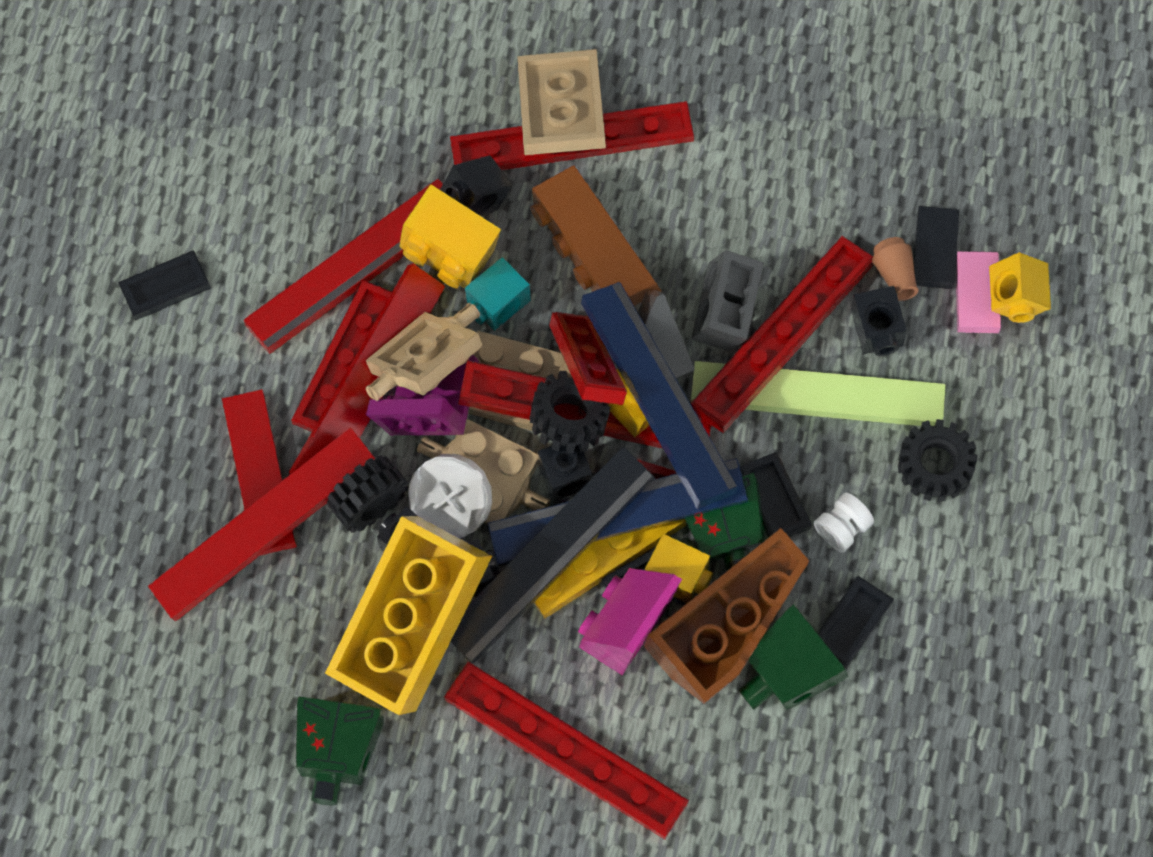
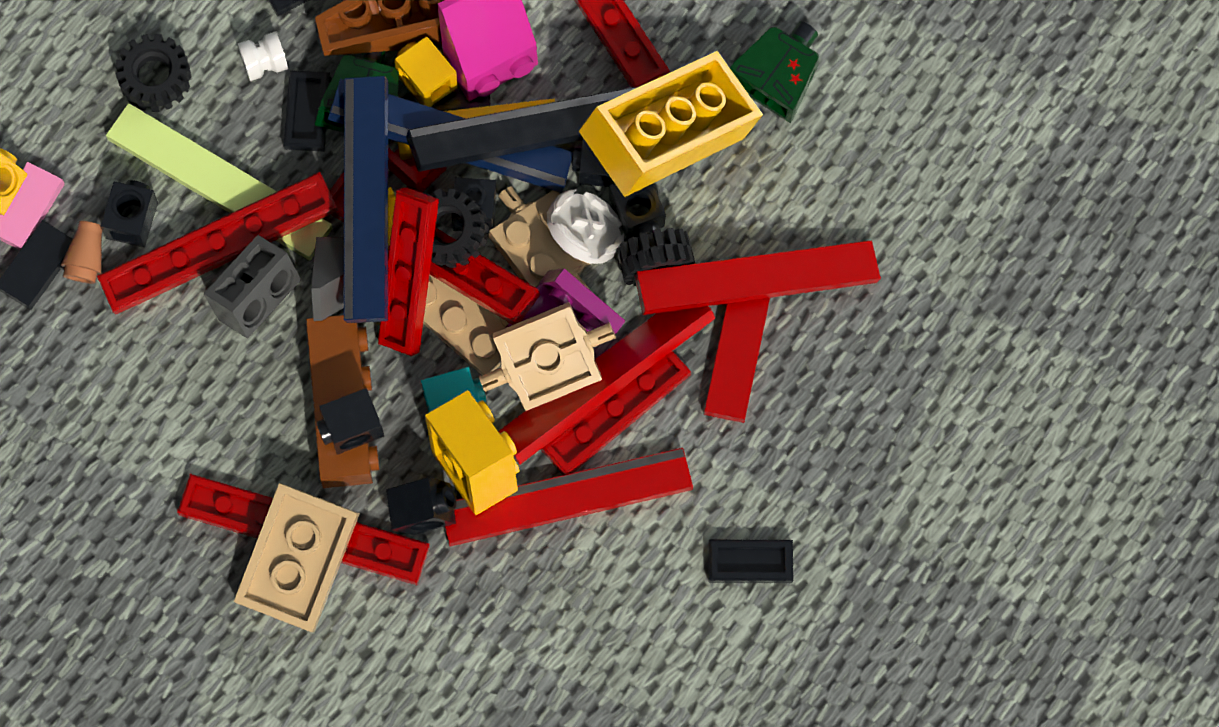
camera: 160 degrees left, 5 degrees up
none -> black brick [316,388,384,455]

